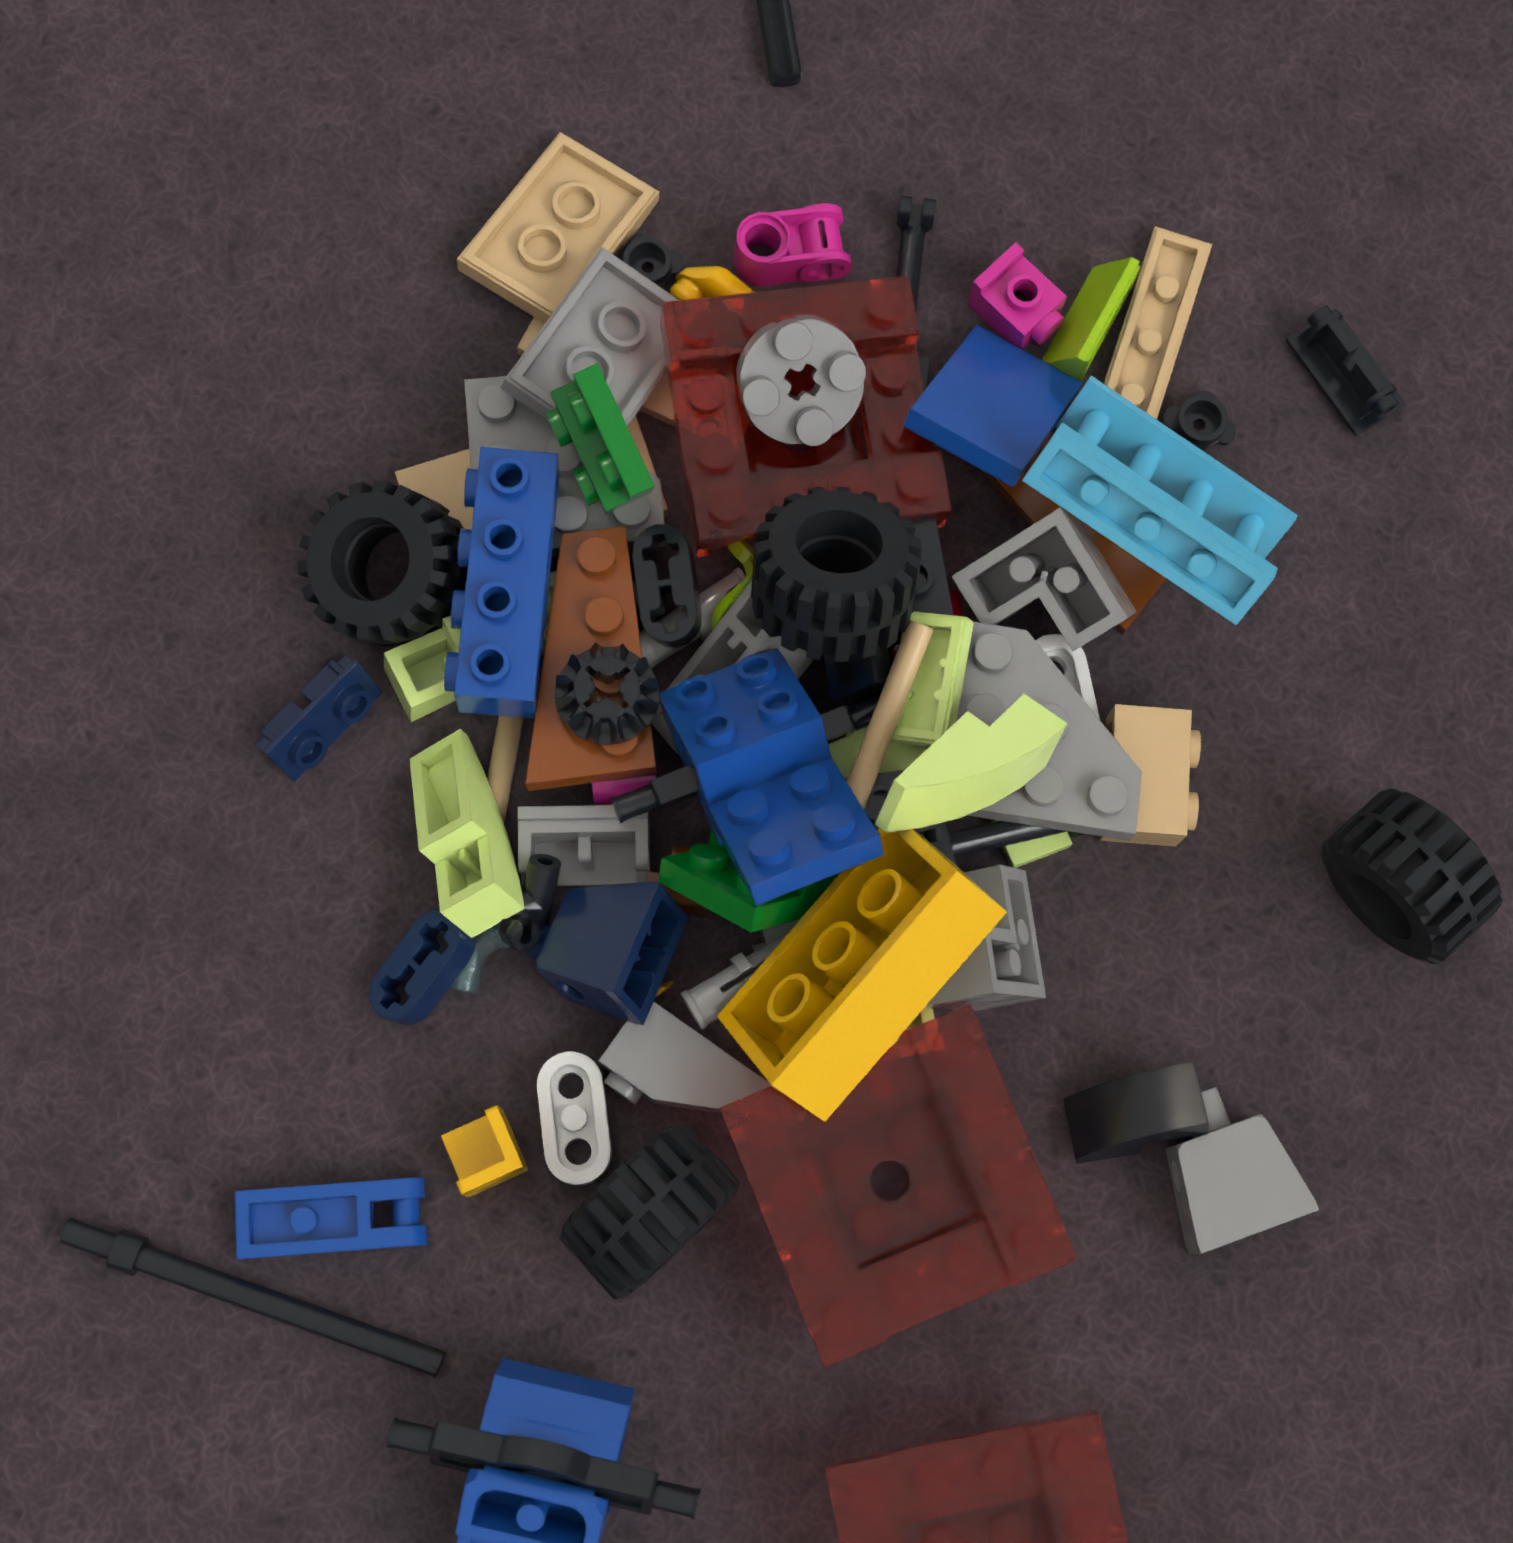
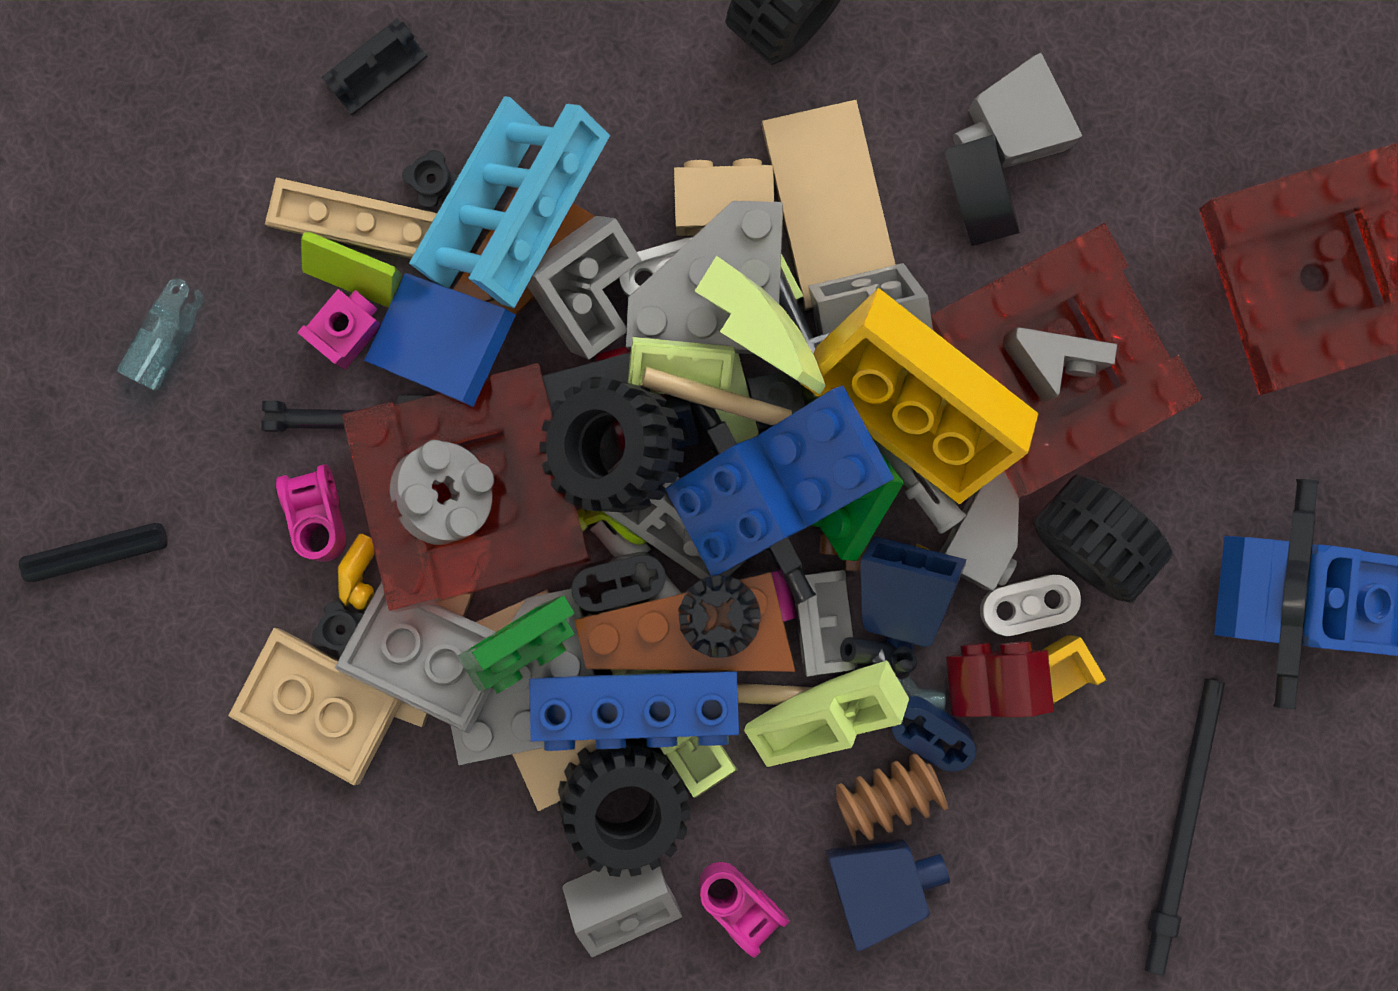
camera: 95 degrees left, 10 degrees up
blue plate [235,1178,428,1260] -> none
dark blue hinge [254,654,383,782] -> none
none -> clear light blue piece [116,279,203,391]
none -> light grey panel [563,864,682,957]
none -> dark pink piece [698,862,790,958]
none -> tan tile [761,100,896,311]
none -> dark blue torso [825,840,950,952]
none -> medium nougat piece [836,753,949,846]
none -> dark red brick [946,641,1054,717]
none -> light grey slope [1003,327,1117,402]

